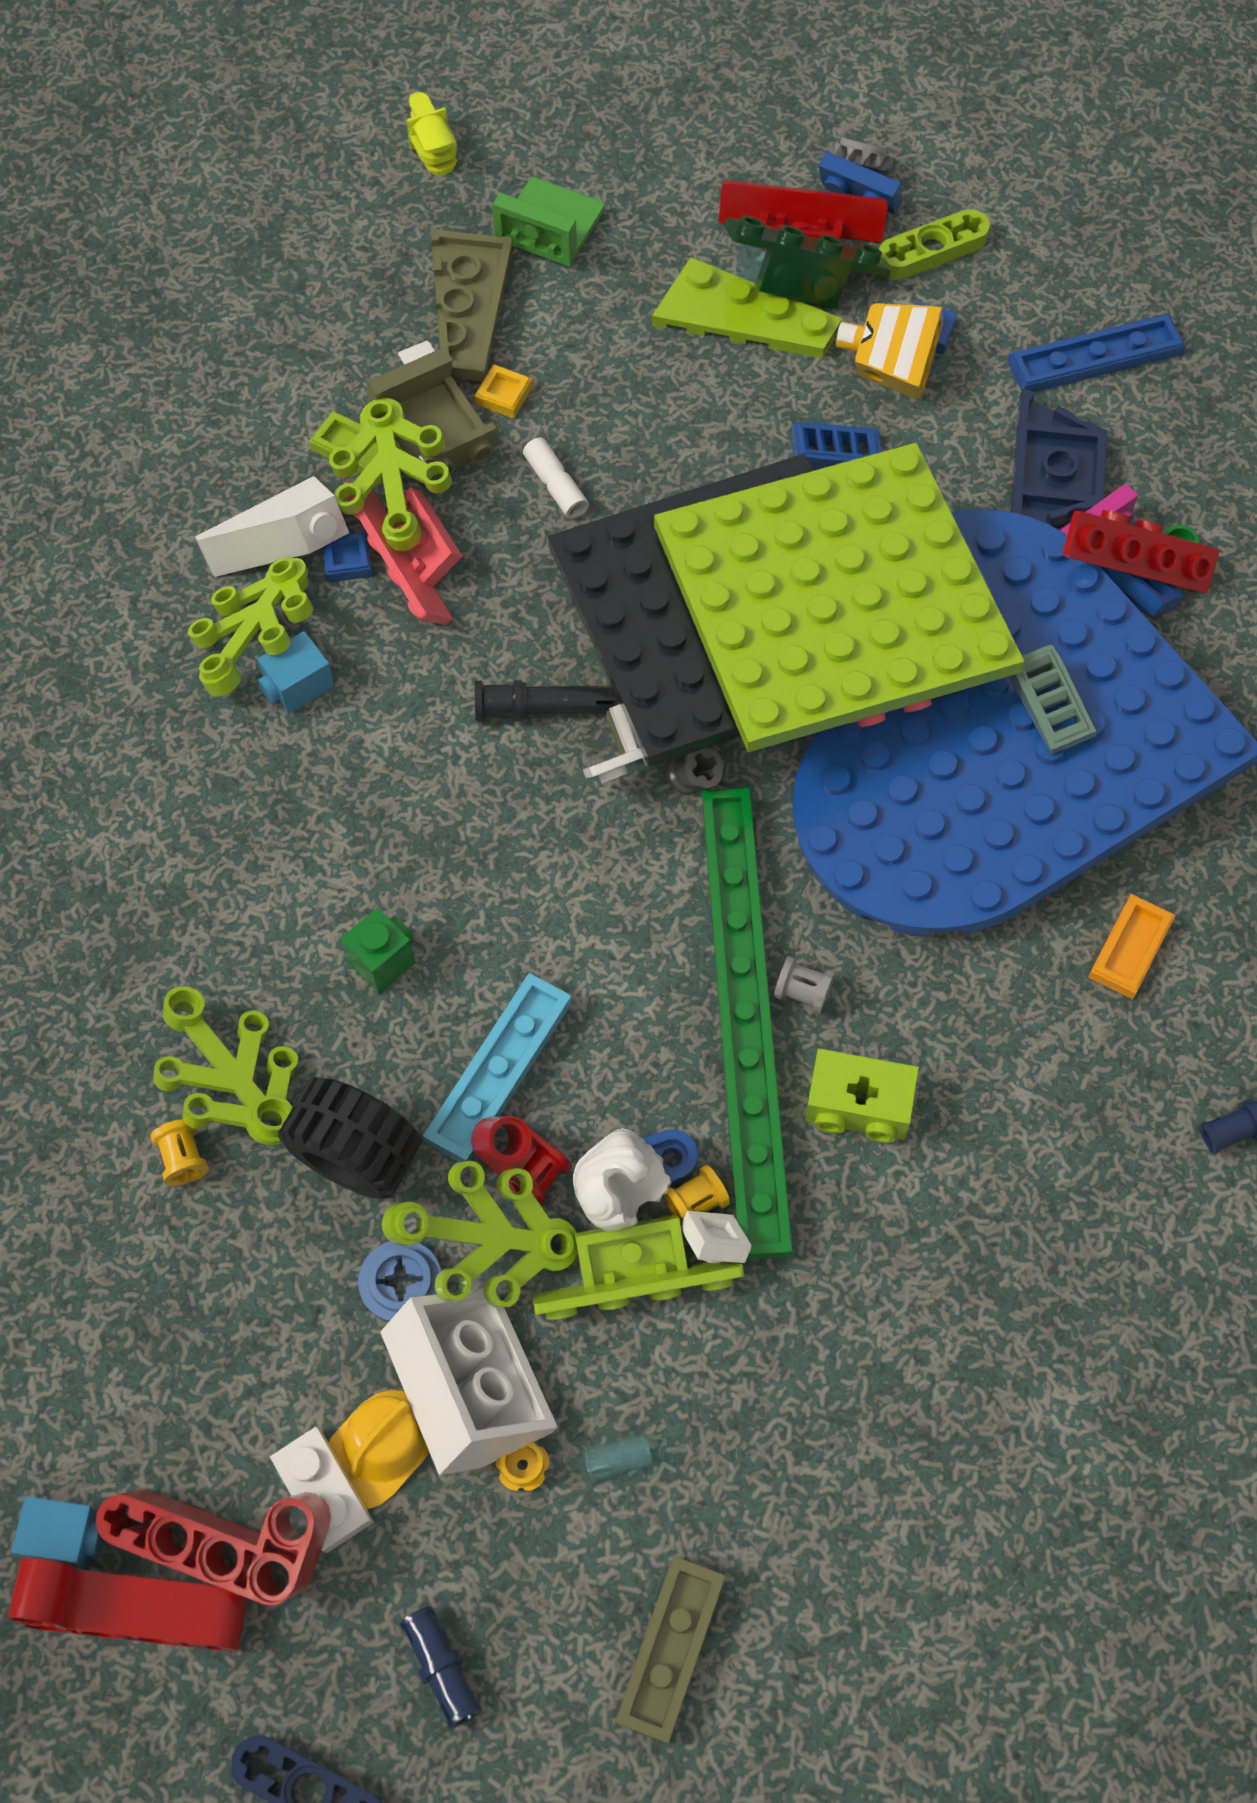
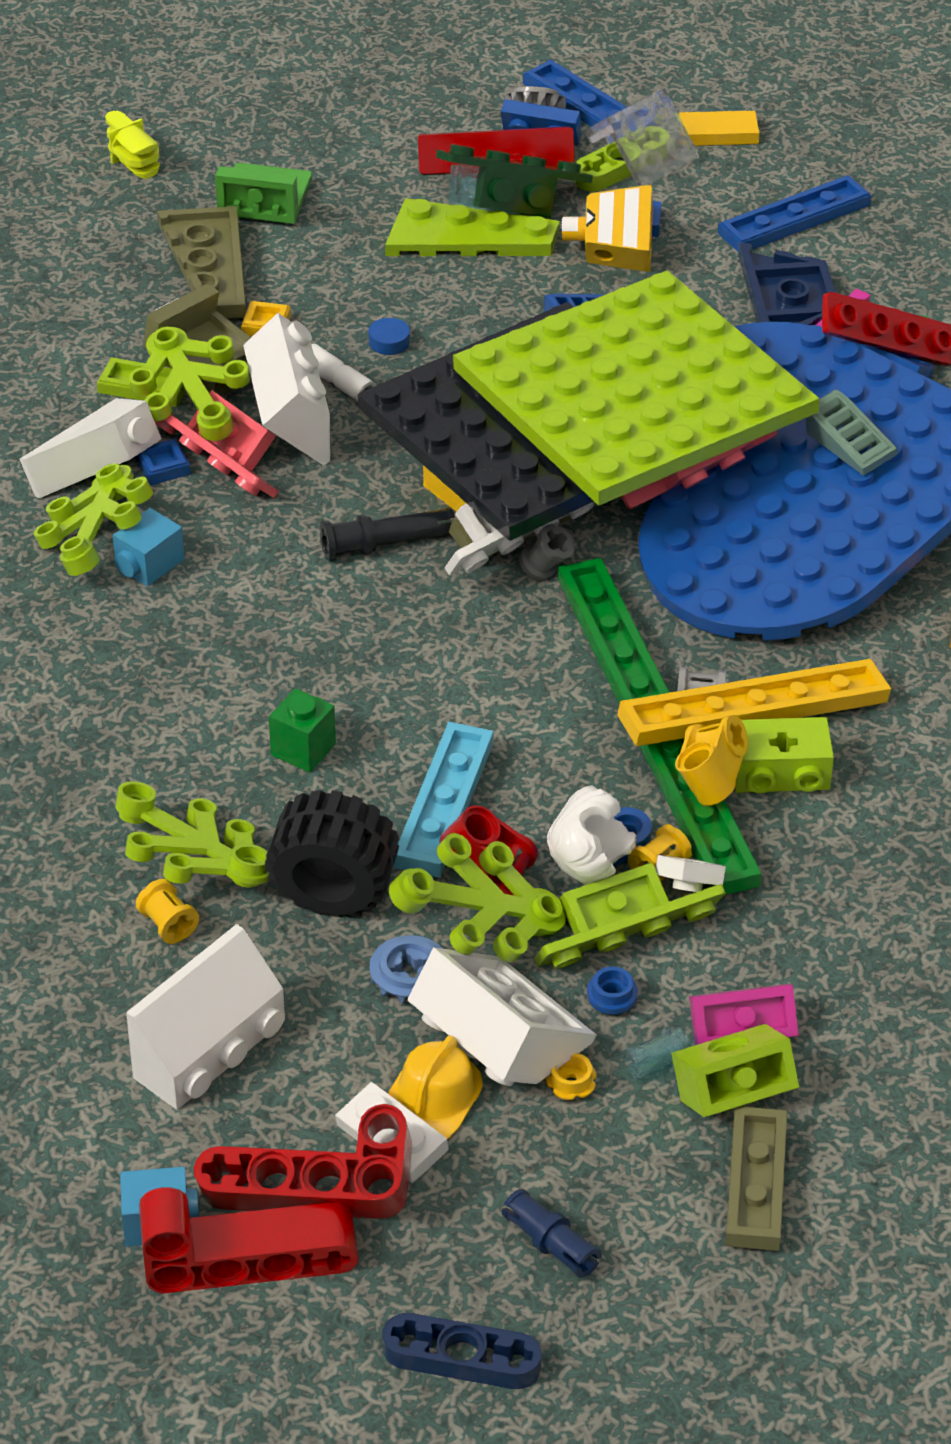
camera: 15 degrees left, 20 degrees down
none -> white slope [126,924,285,1110]
none -> white slope [243,313,330,465]
none -> blue tile [368,318,410,355]
none -> blue tile [523,59,655,142]
none -> clear bracket [584,88,699,186]
none -> blue plate [587,966,638,1014]
none -> yellow plate [617,658,891,747]
none -> lime brick [671,1024,799,1117]
none -> yellow piece [675,714,748,806]
none -> yellow tile [678,111,759,146]
none -> dark pink plate [689,984,799,1045]

